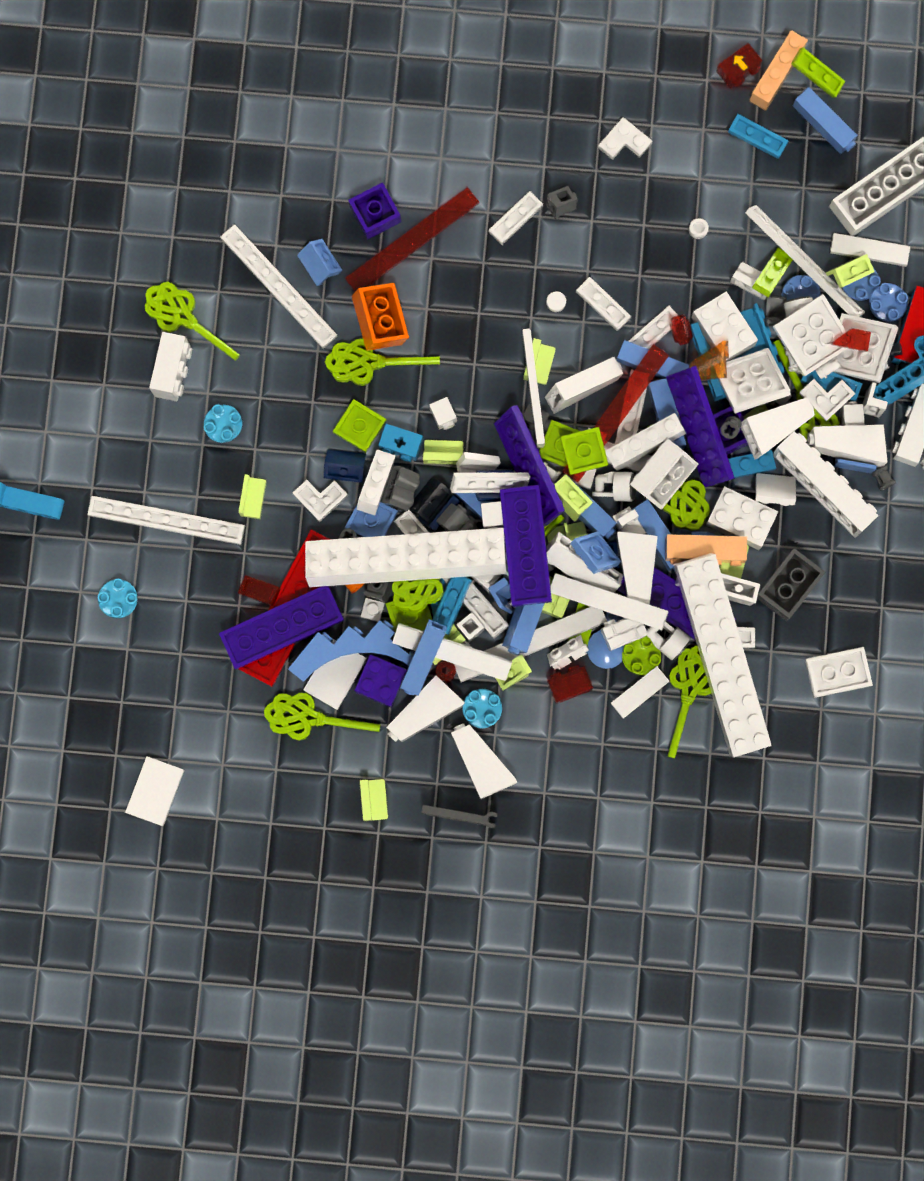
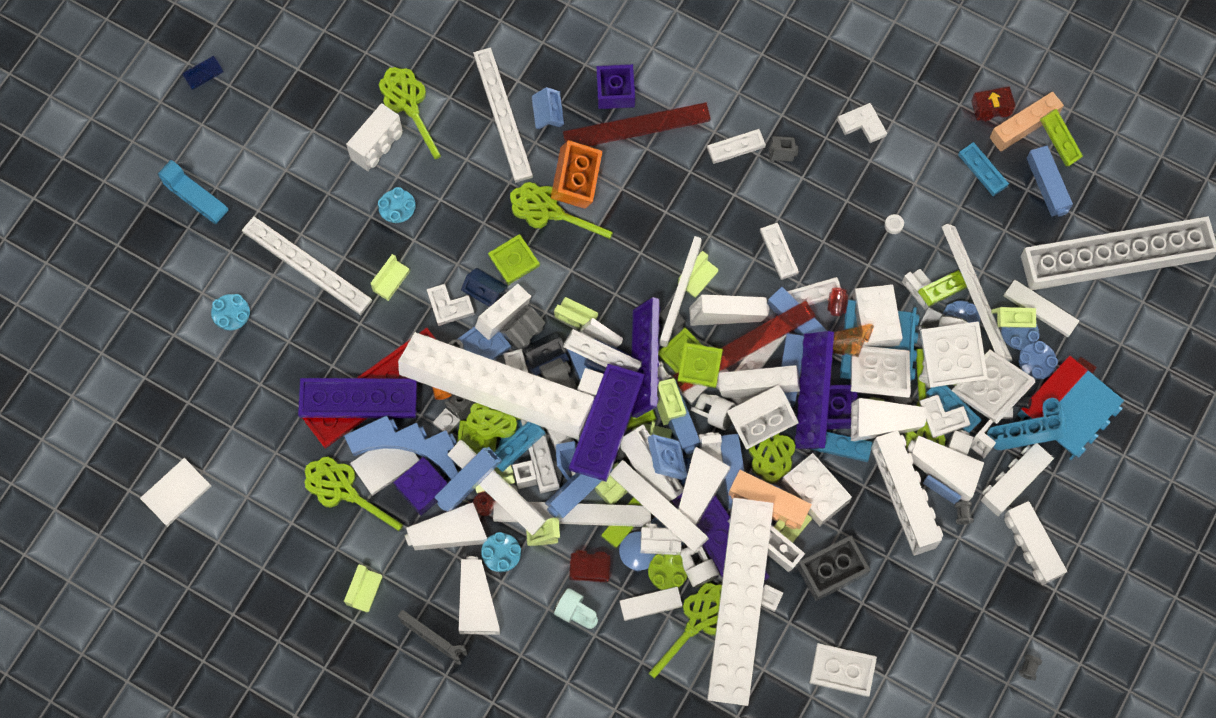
camera: 20 degrees right, 10 degrees down
clear red tile [238,575,281,606] -> none
dark azure brick [378,424,424,462] -> none
white brick [429,397,457,430] -> none
white tile [547,292,566,312] -> none
white hinge [547,635,589,670] -> none
dark grey bush [721,416,742,439] -> none
white tile [755,473,796,506] -> none
white pin [815,356,842,379] -> none
clear red tile [831,328,871,352] -> none
none -> light aqua piece [553,588,598,629]

